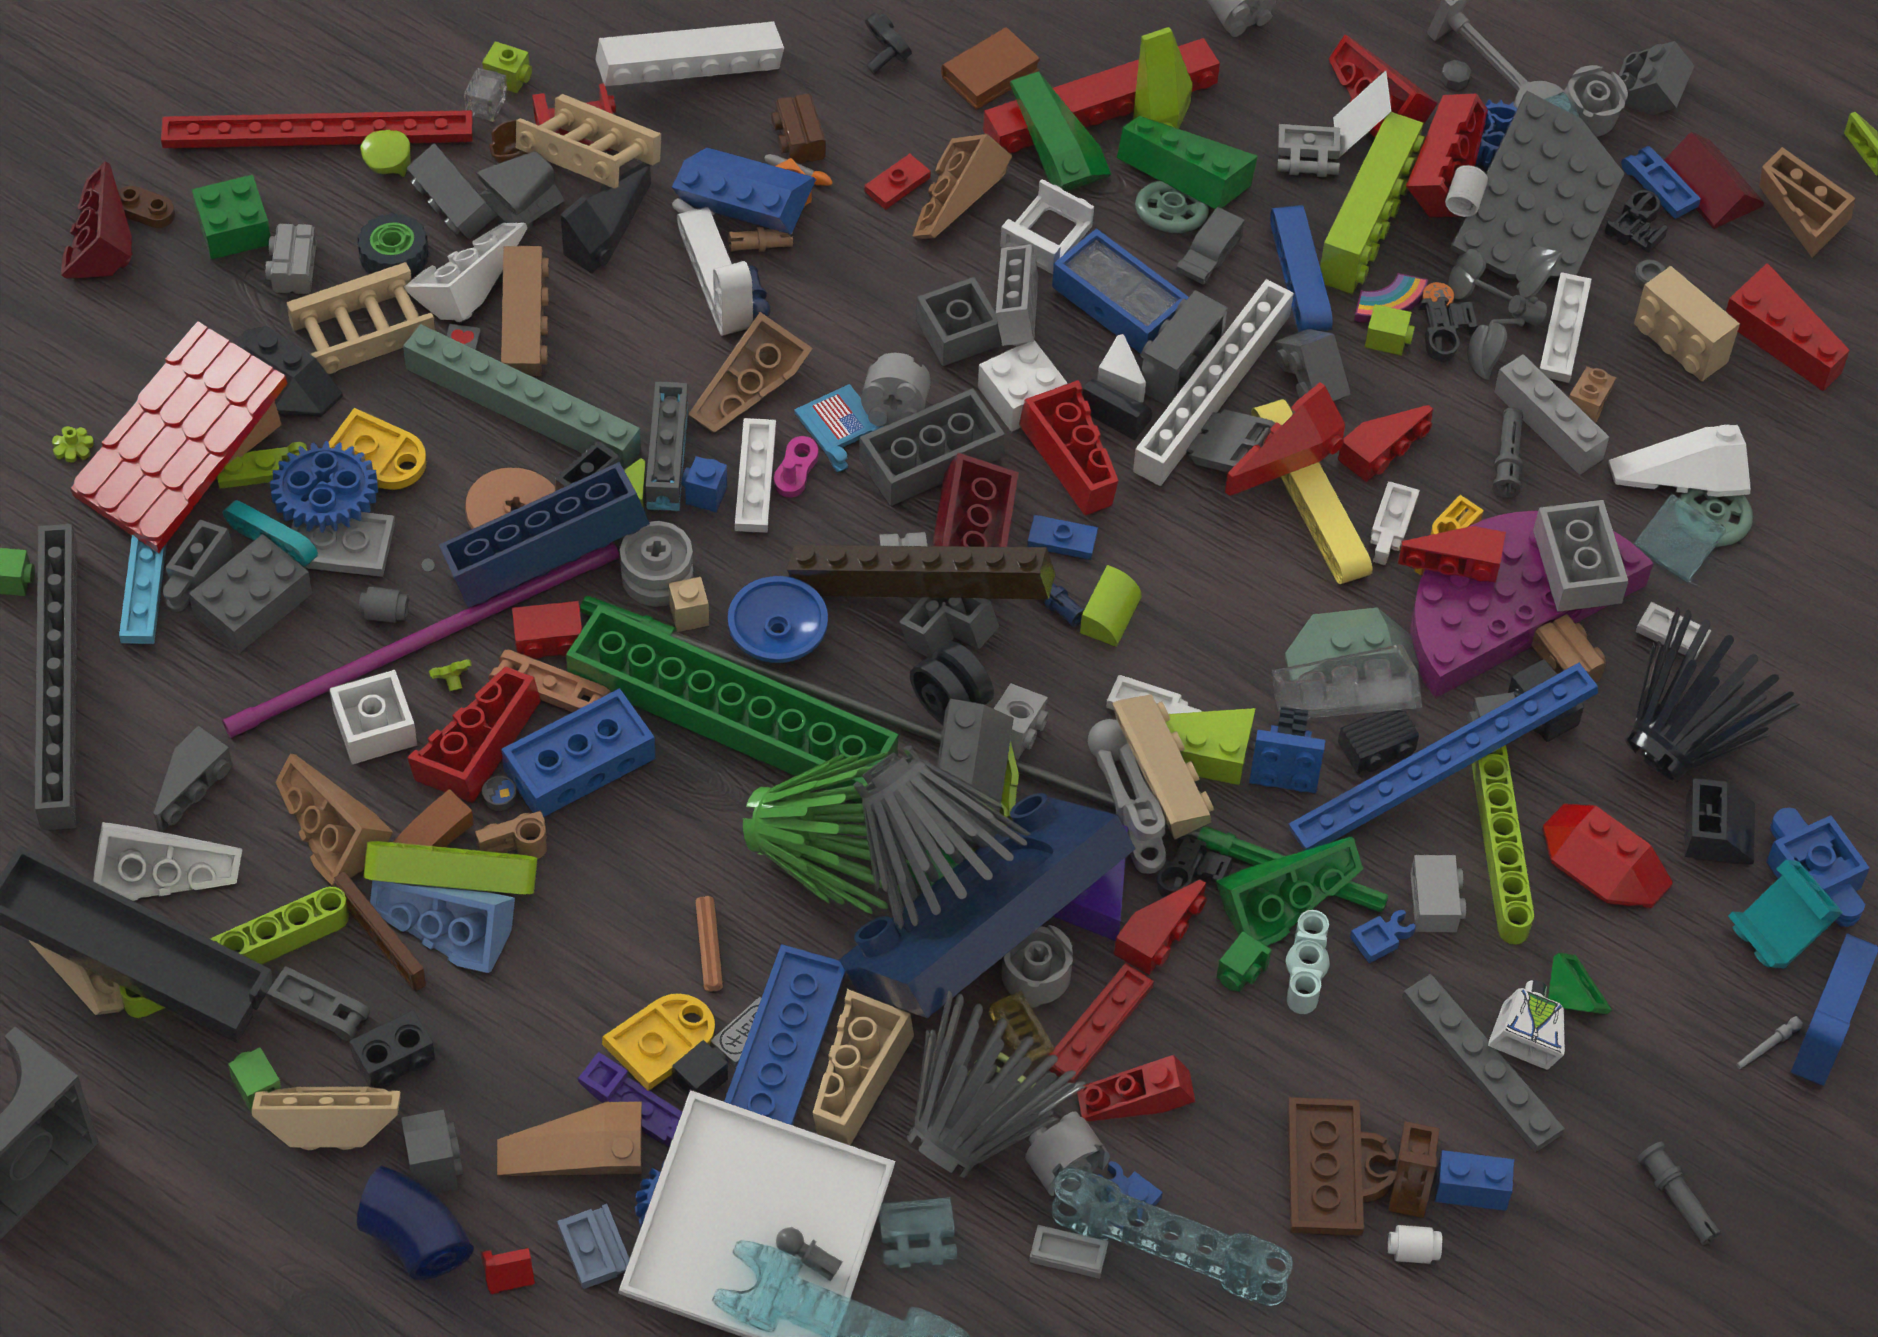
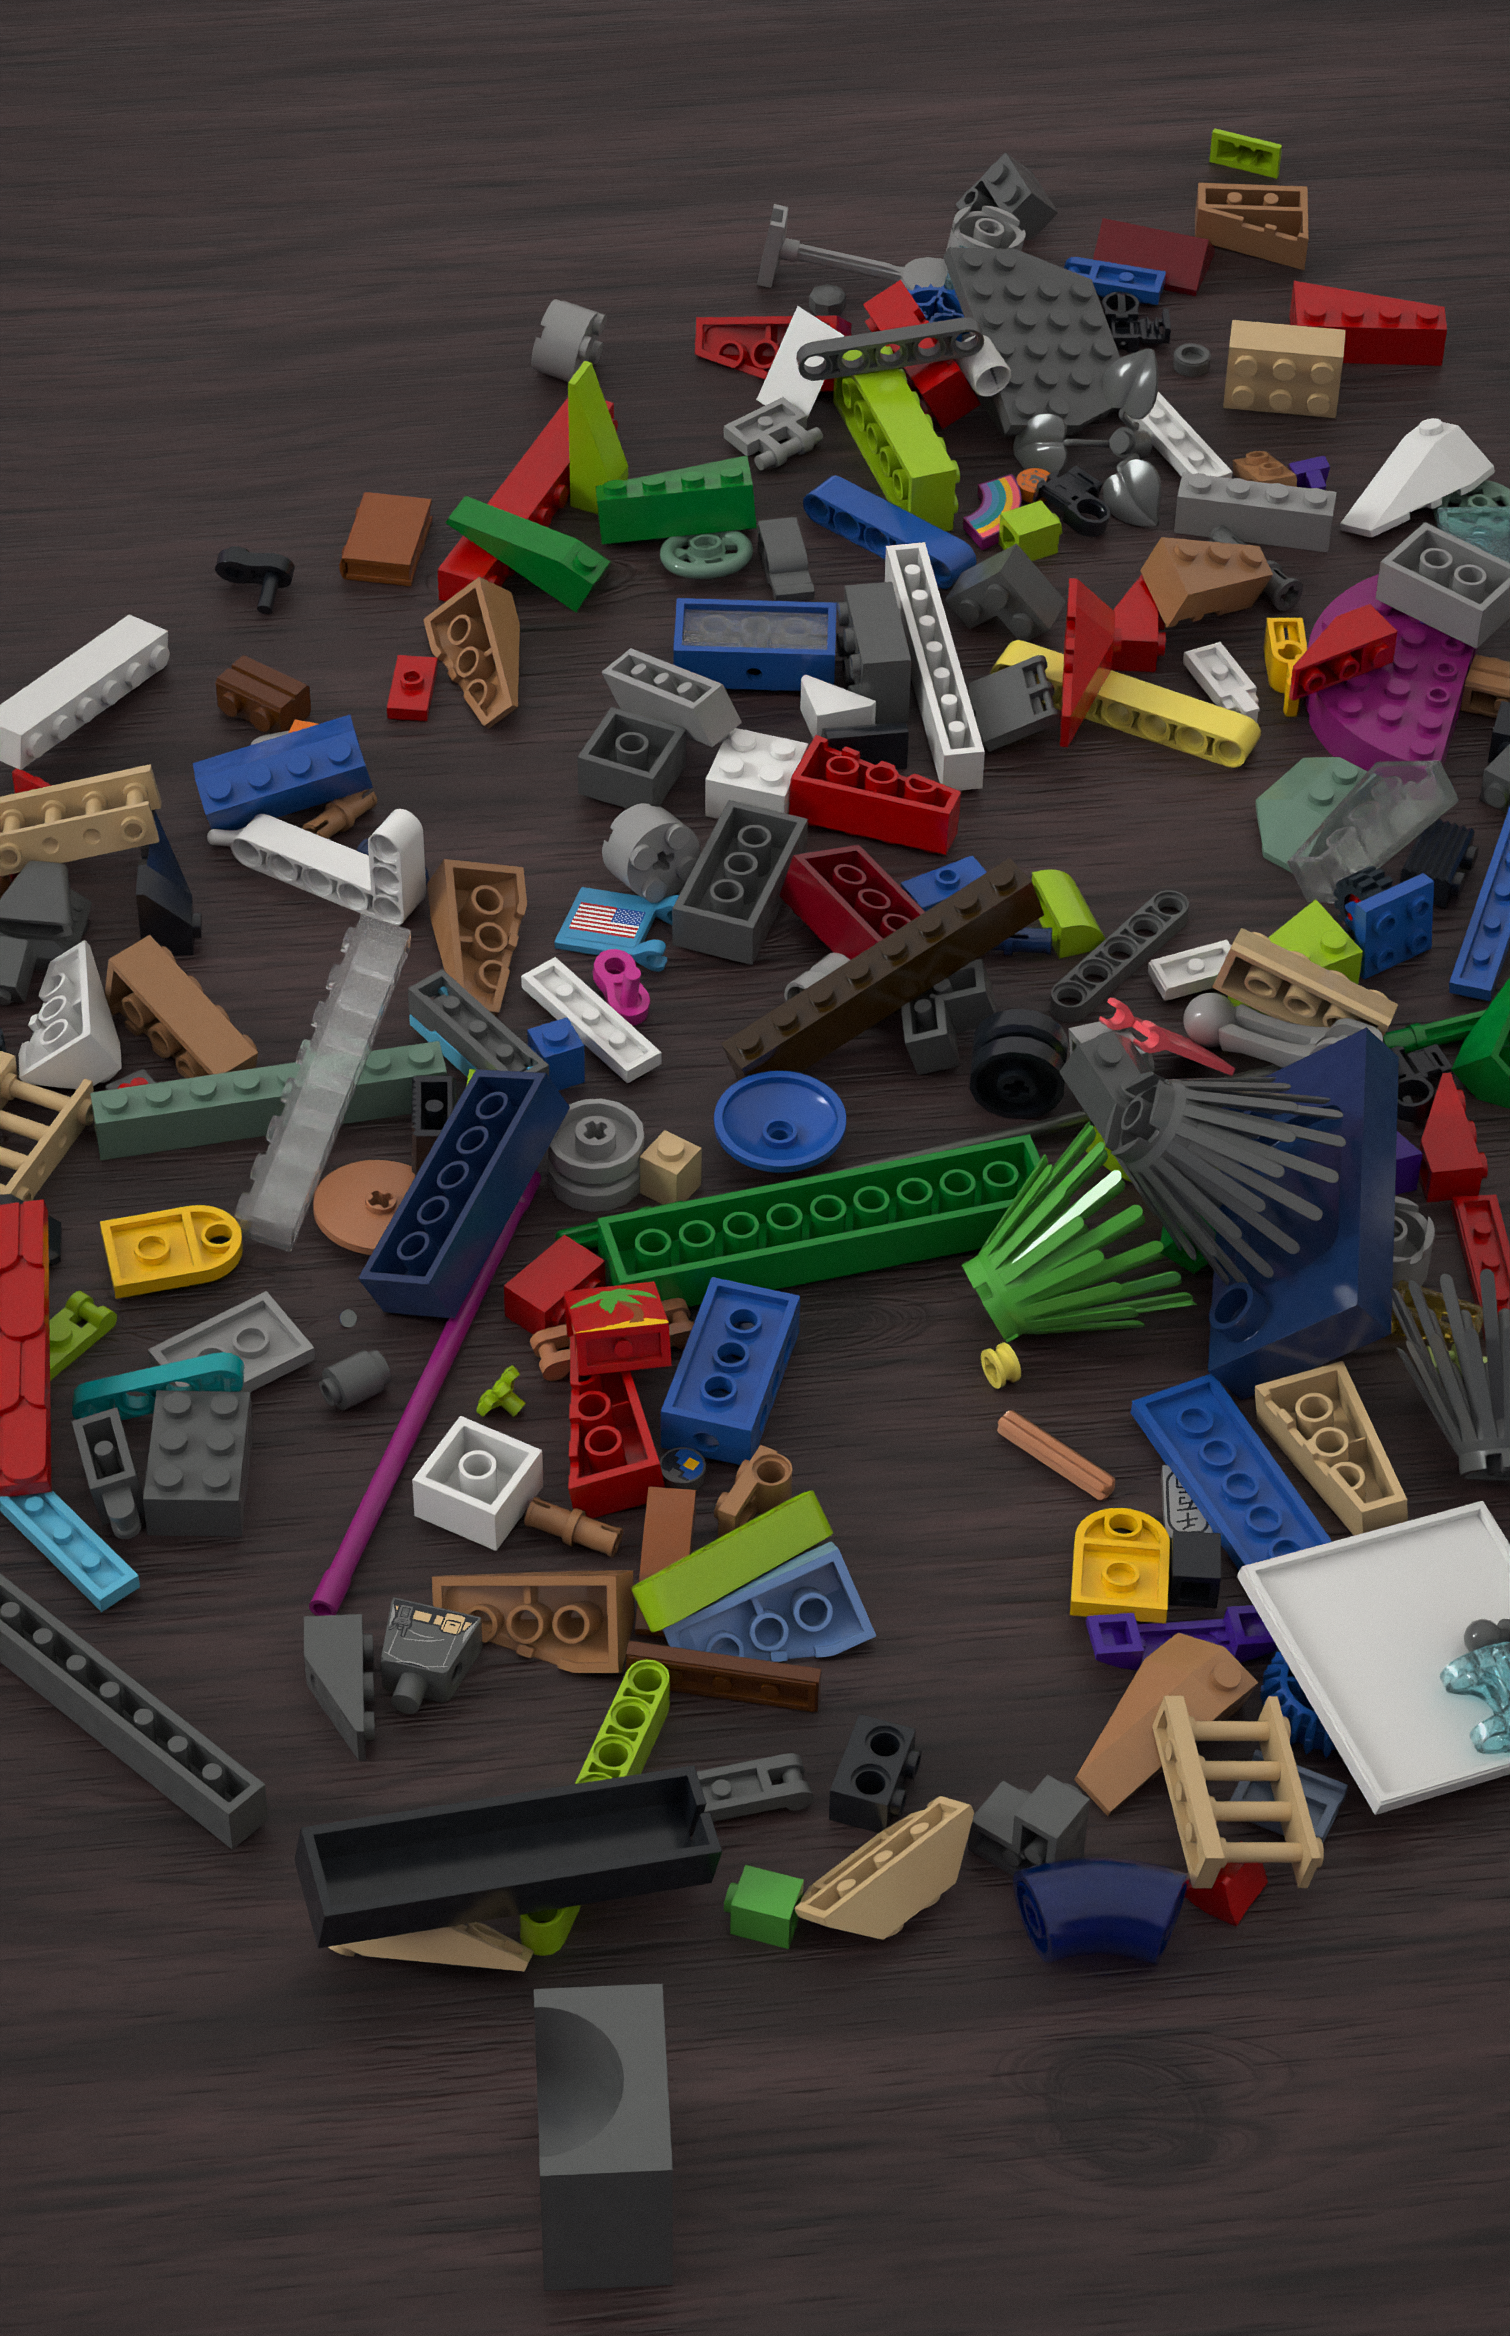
camera: 40 degrees left, 10 degrees down
white wedge [93,822,242,901] -> none
blue gear [270,441,378,533] -> none
white window [1000,179,1094,274] -> none
none -> clear brick [235,914,411,1252]
none -> dark grey torso [381,1597,483,1714]
none -> medium nougat pin [524,1497,624,1558]
none -> red panel [563,1281,672,1376]
none -> dark grey beam [796,318,984,381]
none -> light yellow bush [981,1342,1021,1389]
none -> dark grey beam [1050,890,1189,1023]
none -> coral flag [1099,998,1236,1076]
none -> medium nougat wedge [1140,537,1273,628]
none -> tan fence [1152,1696,1324,1888]
none -> dark purple tile [1288,456,1330,490]

